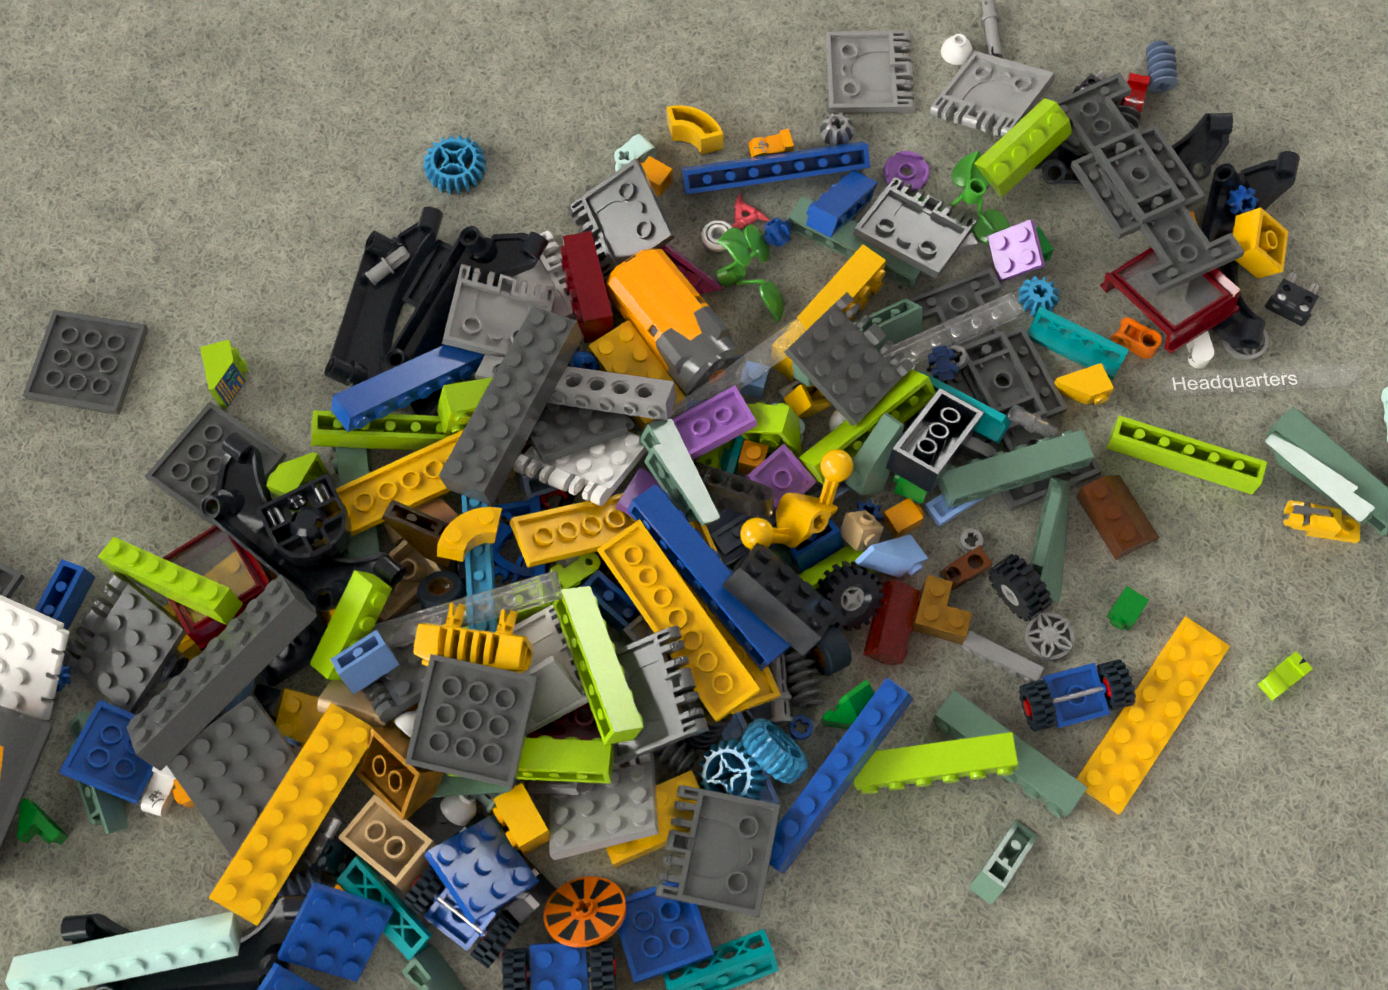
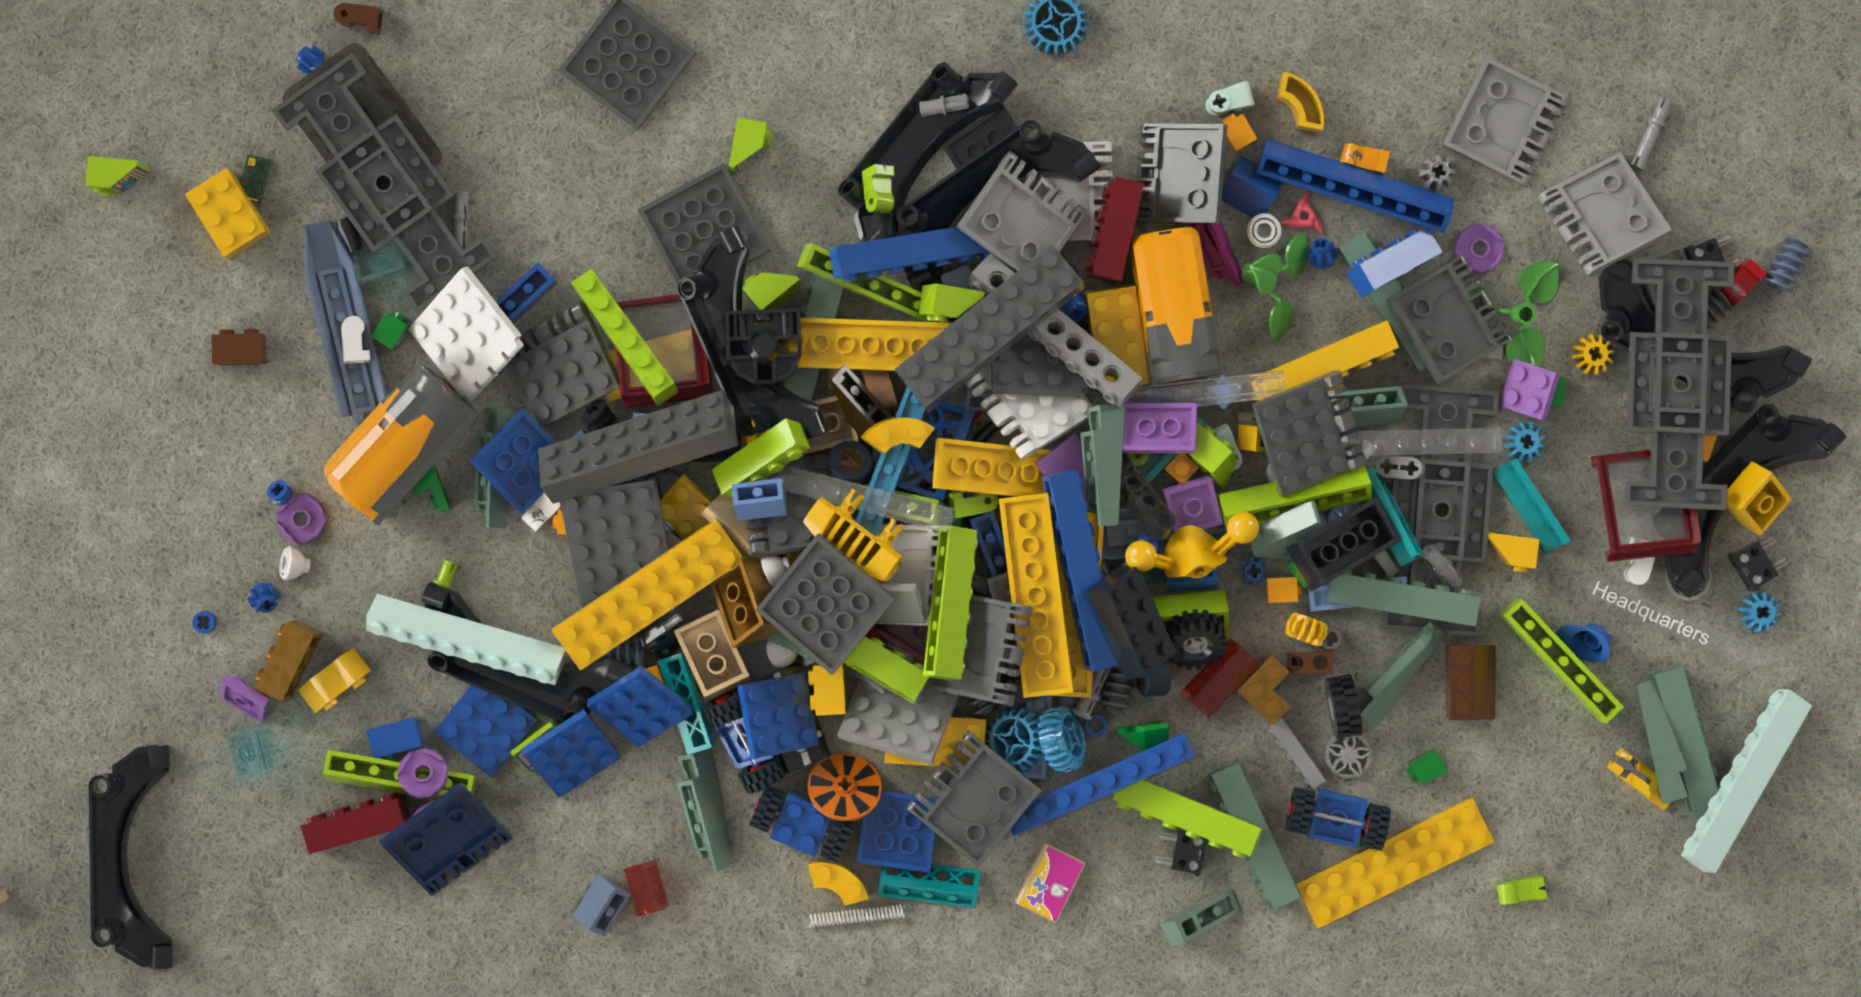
camera: 25 degrees right, 20 degrees up
tan brick [840,510,884,551] -> none
light blue slope [855,534,929,578] -> none
dark blue piece [928,345,958,382] -> none
white brick [941,34,972,65] -> none
lime slope [974,98,1072,198] -> none
orange piece [1111,317,1162,359] -> none
blue gear [1226,185,1259,214] -> none
none -> lime pin [433,560,459,589]
none -> lime leg [862,164,894,214]
none -> piece [1015,842,1085,923]
none -> black piece [1155,830,1207,877]
none -> blue slope [1222,156,1283,218]
none -> yellow gear [1285,613,1328,647]
none -> blue piece [1555,623,1612,663]
none -> yellow gear [1572,334,1615,376]
none -> dark azure gear [1738,591,1782,633]

